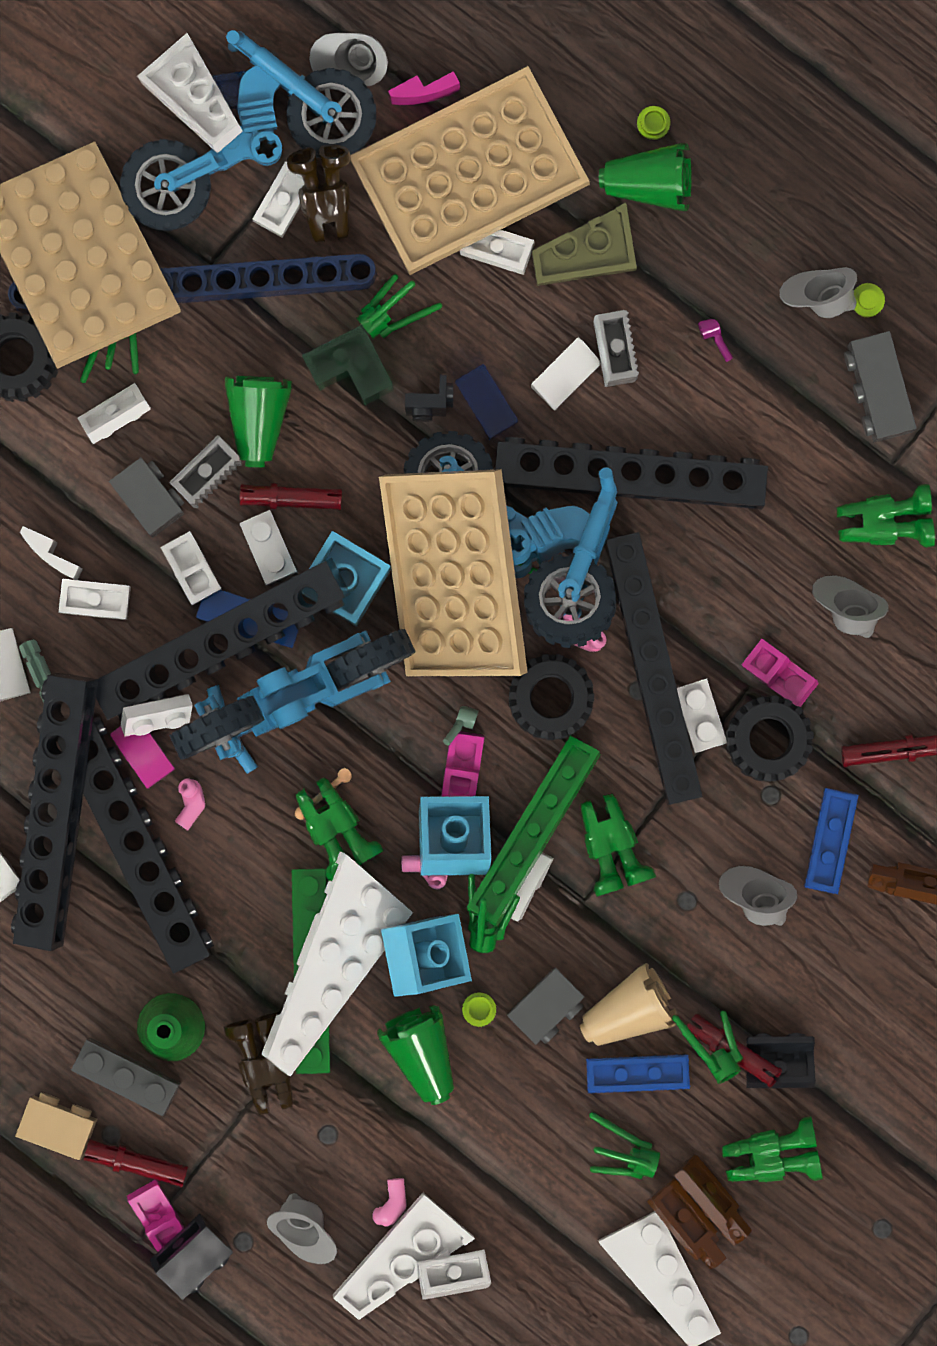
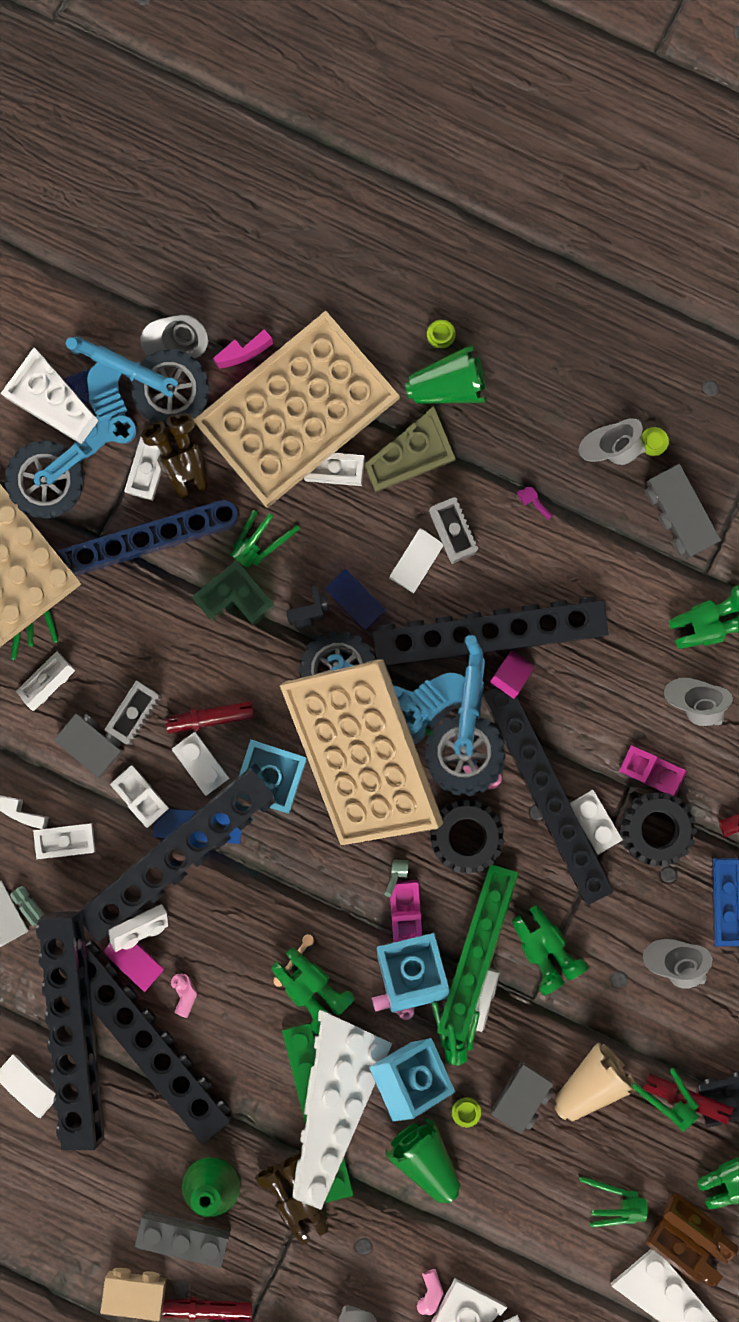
camera: 10 degrees left, 0 degrees up
piece [169,629,416,774] -> none
green cone [225,376,292,467] -> none
blue tile [586,1054,690,1093] -> none
none -> dark pink slope [490,650,535,699]

